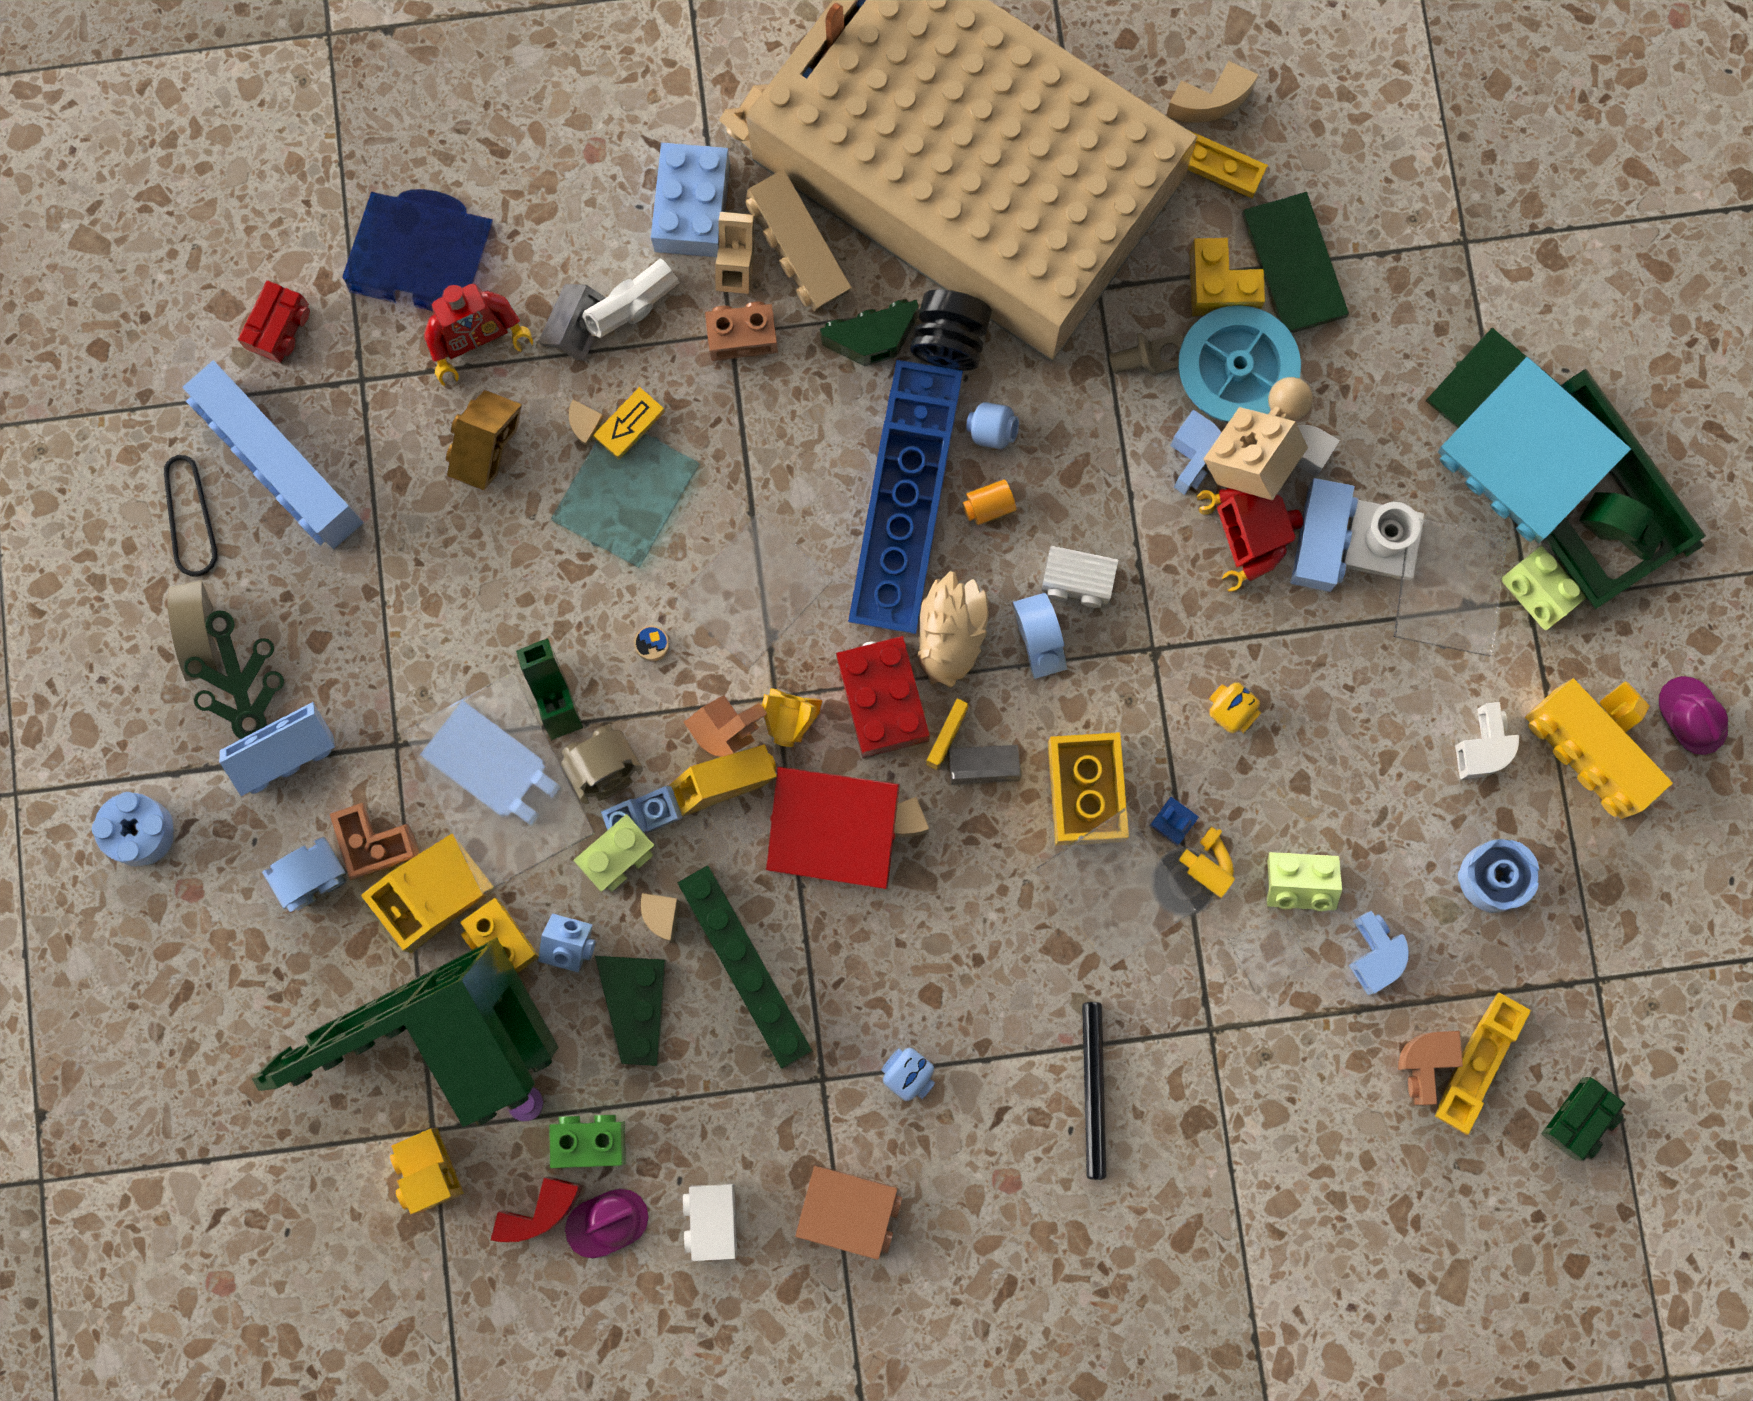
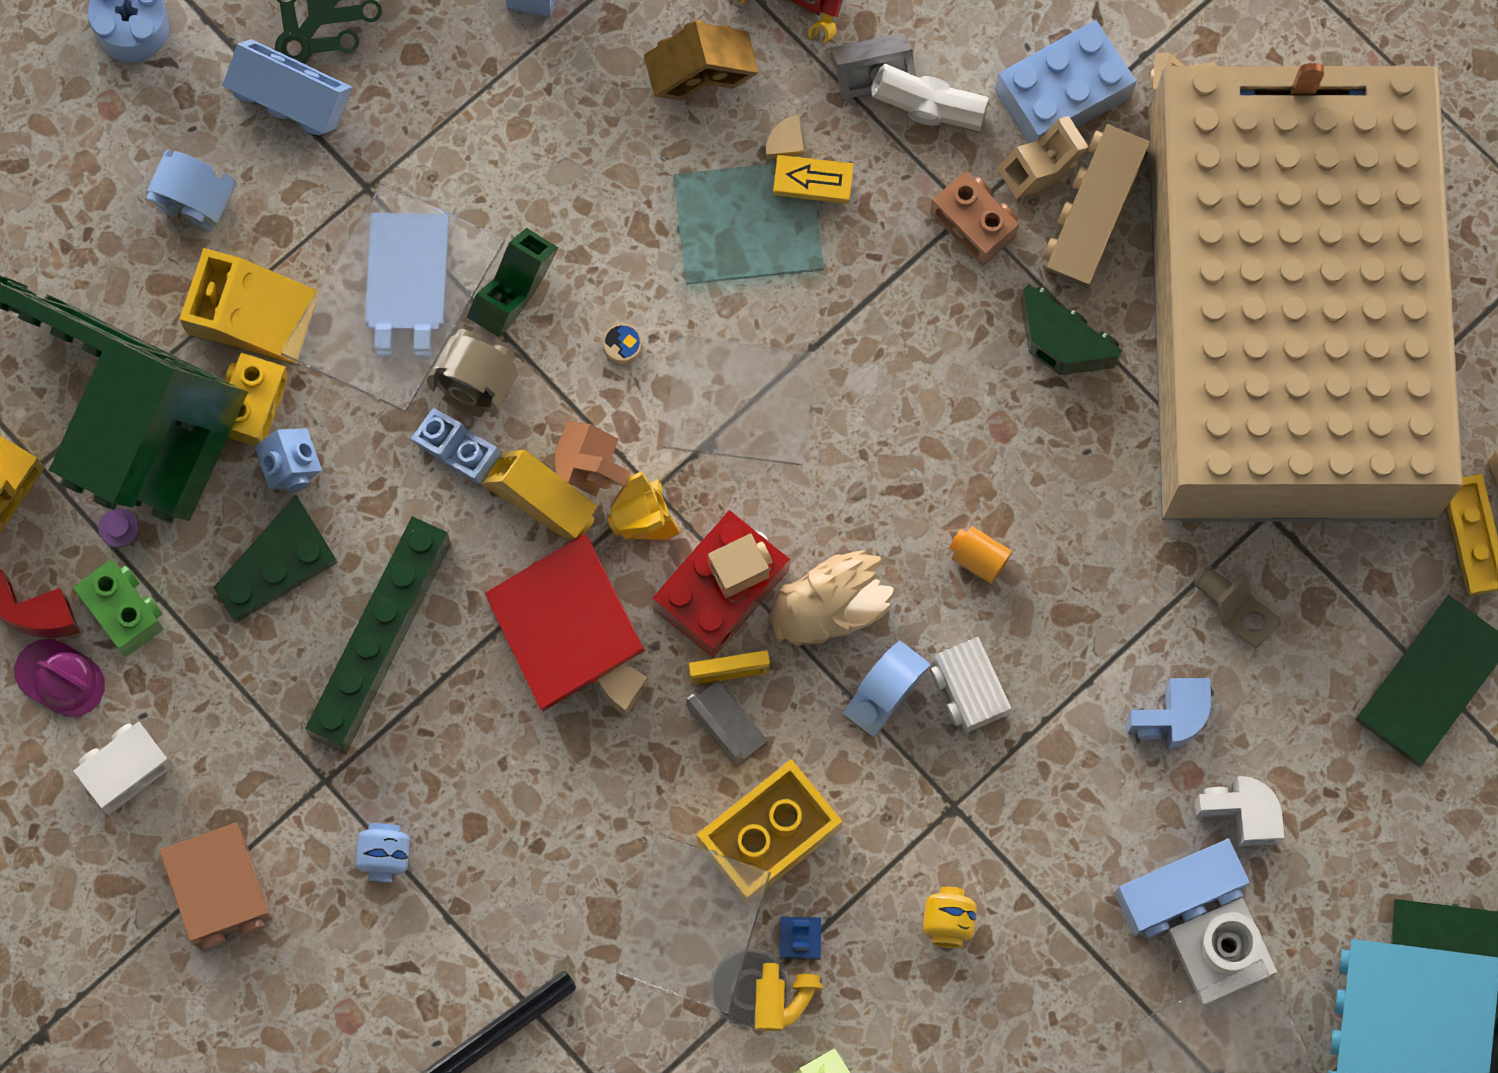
camera: 50 degrees right, 5 degrees down
nougat brick [330,803,419,880] -> none
yellowish green bracket [573,814,654,892] -> none
tan brick [641,893,680,943] -> none
blue slope [848,360,963,634] -> none
black wheel [910,289,992,371] -> none
light blue head [966,402,1019,449] -> none
medium azure piece [1178,305,1301,423] -> none
yellow brick [1189,238,1265,316] -> none
red torso [1197,488,1303,592] -> none
tan brick [1203,377,1313,500] -> none
none -> tan brick [708,533,772,599]

